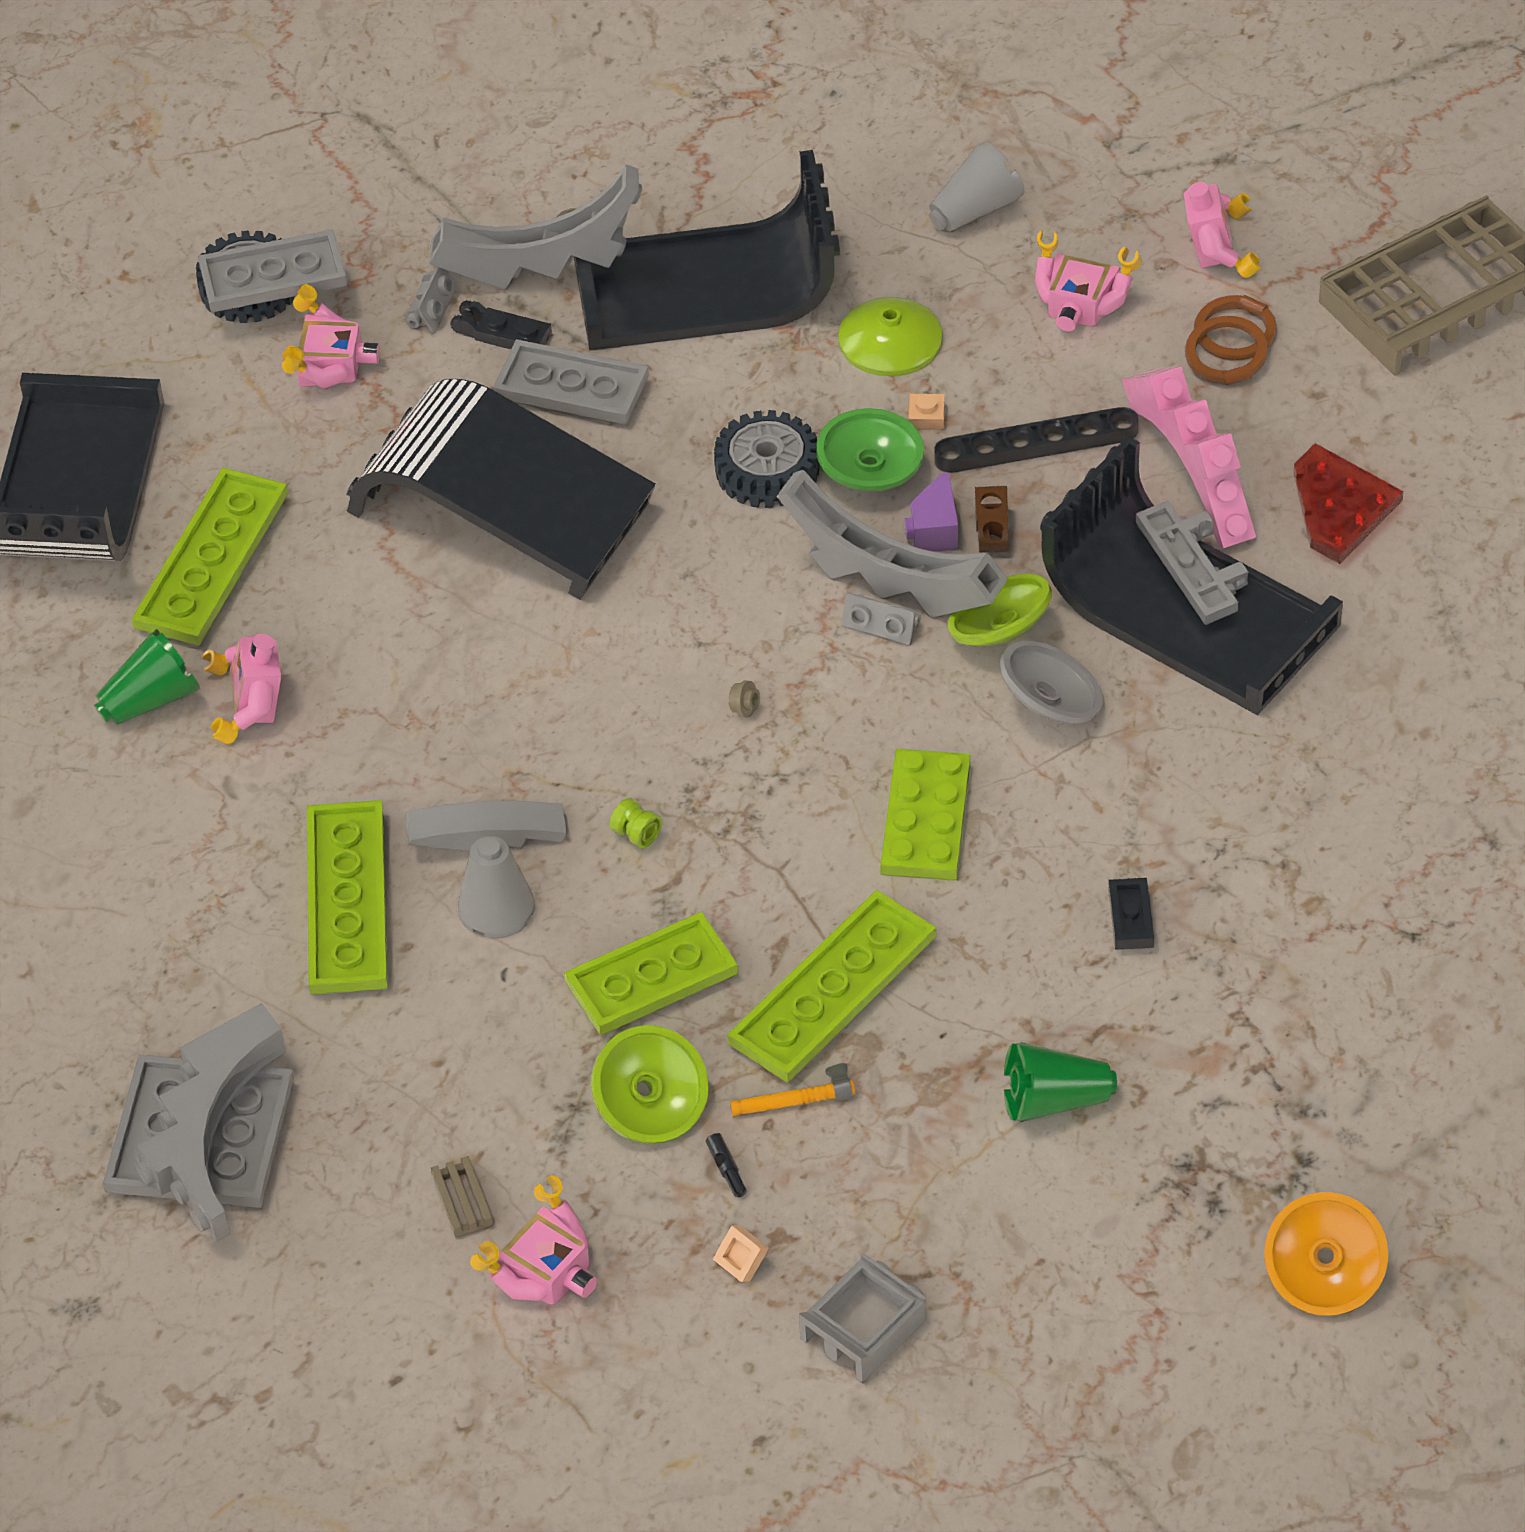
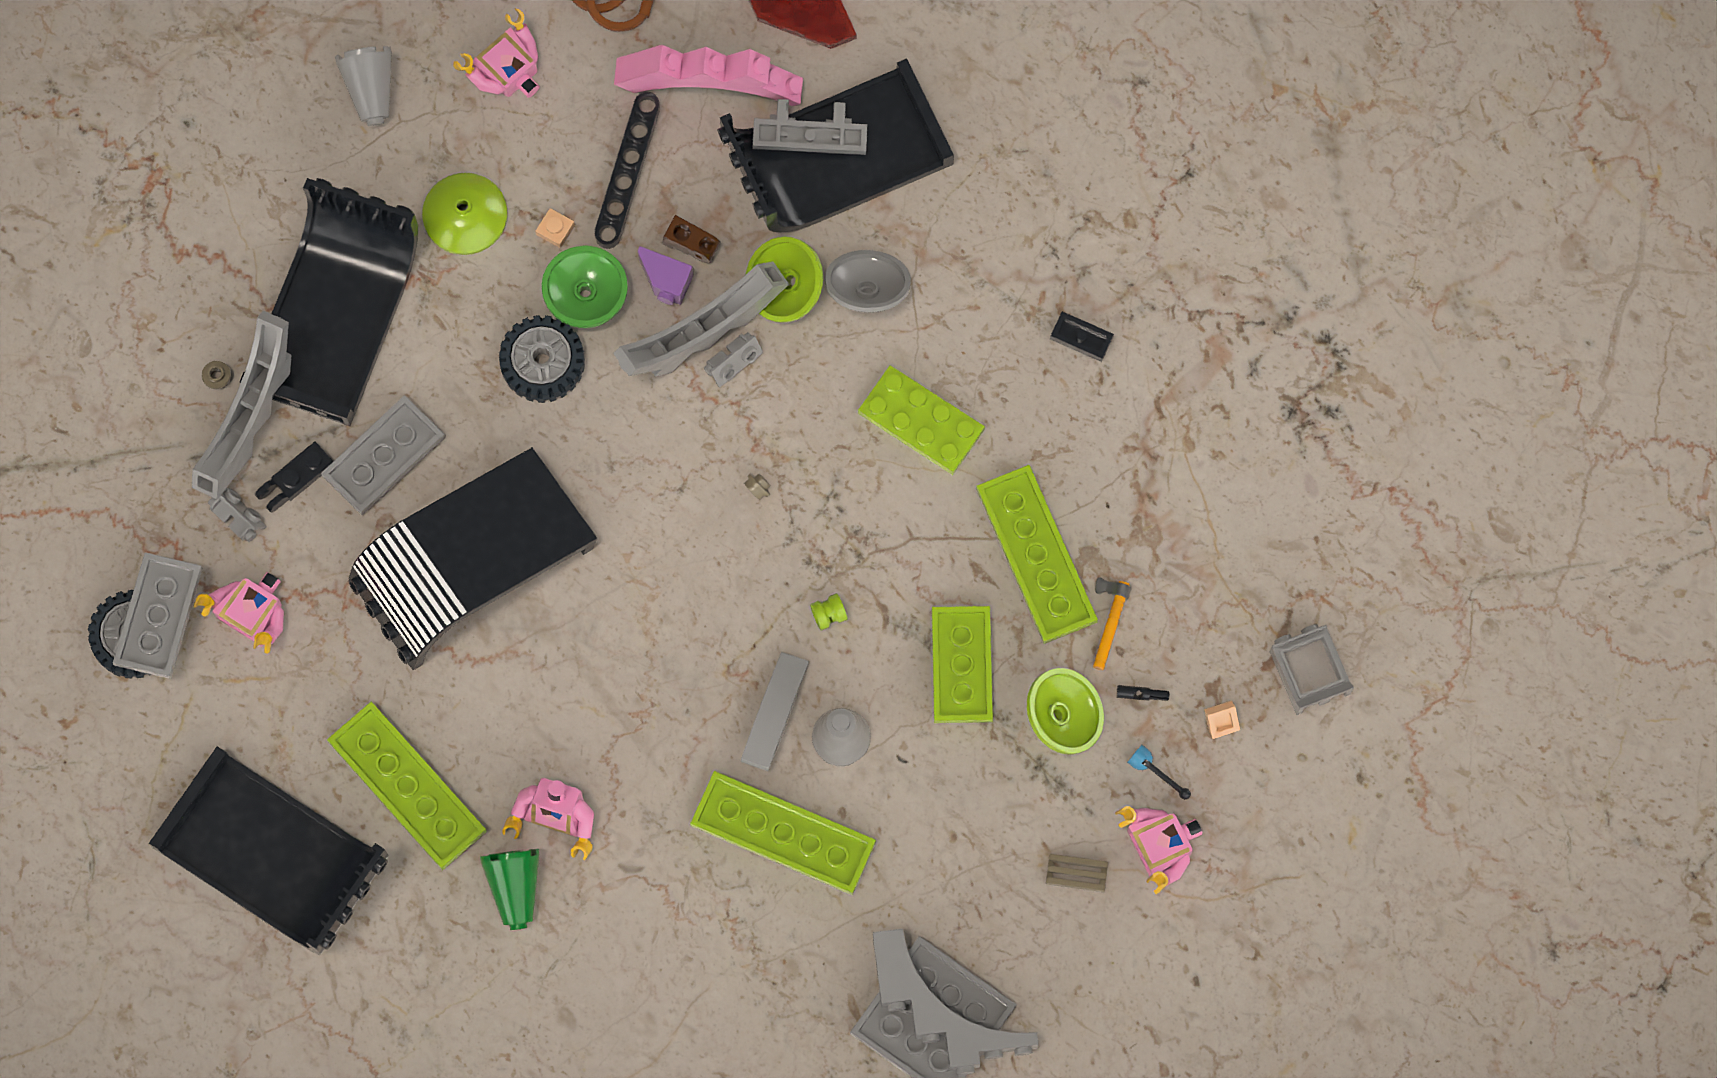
camera: 65 degrees left, 25 degrees up
green cone [1004,1042,1117,1122] -> none
light orange dish [1264,1192,1388,1316] -> none
none -> hinge [1127,744,1191,800]

